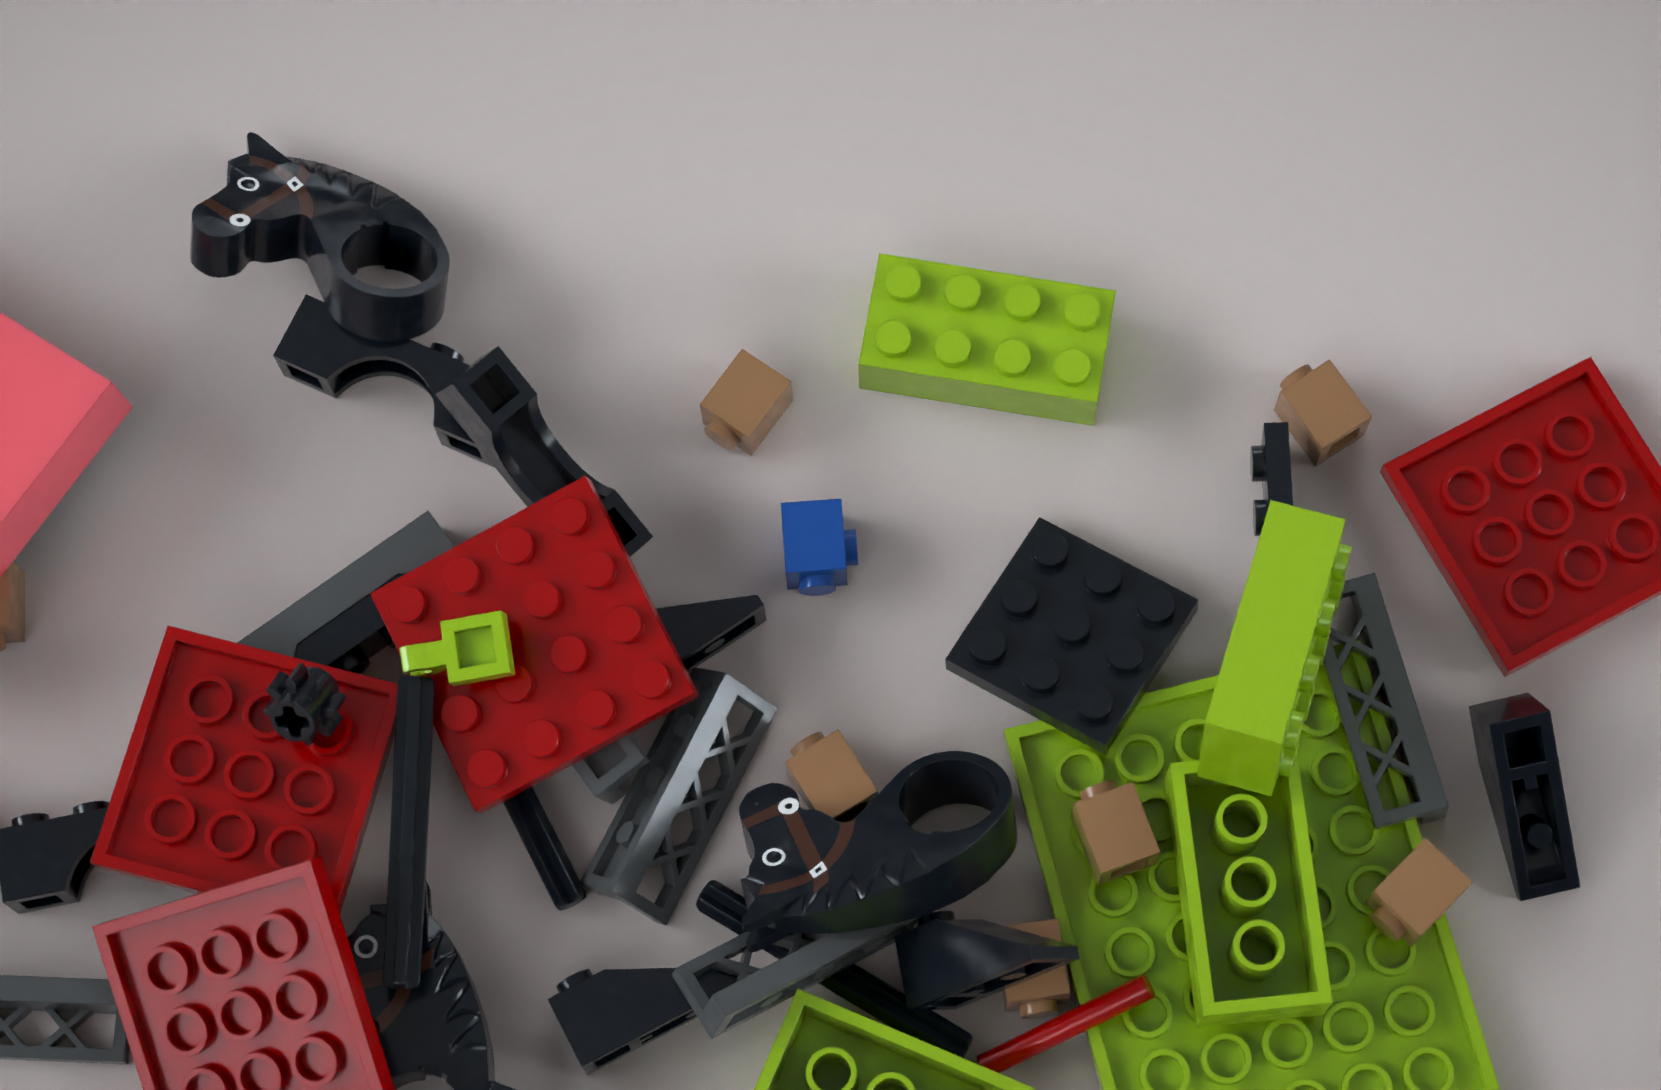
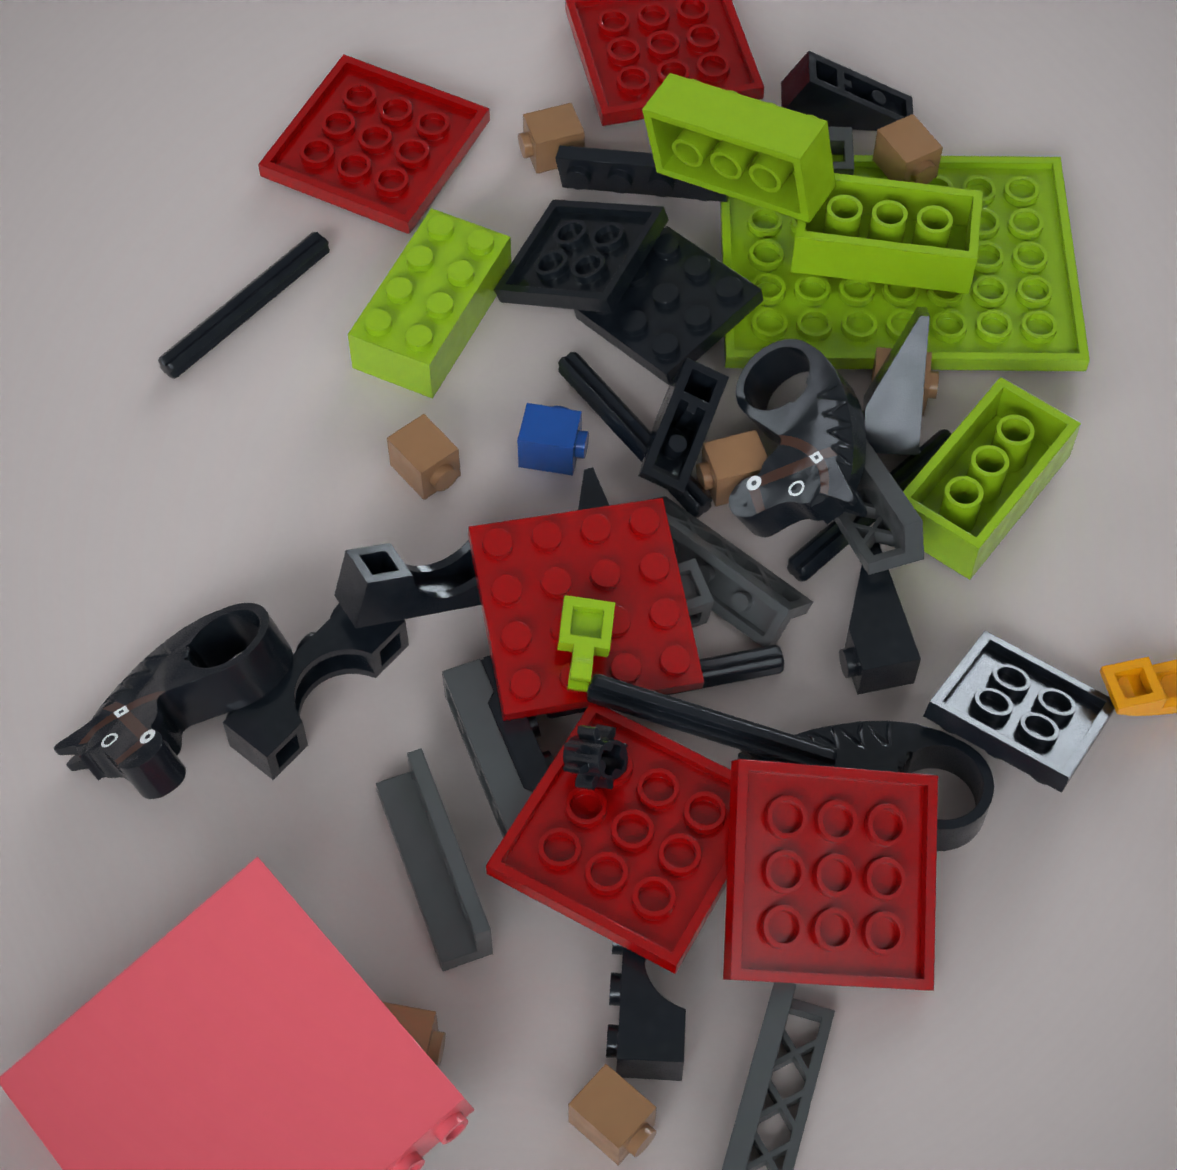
camera: 80 degrees left, 15 degrees down
red bar [977,974,1155,1073] -> none
medium nougat brick [1071,780,1161,885] -> none
none -> black axle [158,232,330,379]
none -> red plate [258,54,490,234]
none -> dark grey fence [376,748,493,971]
none -> black plate [494,200,669,313]
none -> black axle [558,352,712,518]
none -> black slope [638,357,729,496]

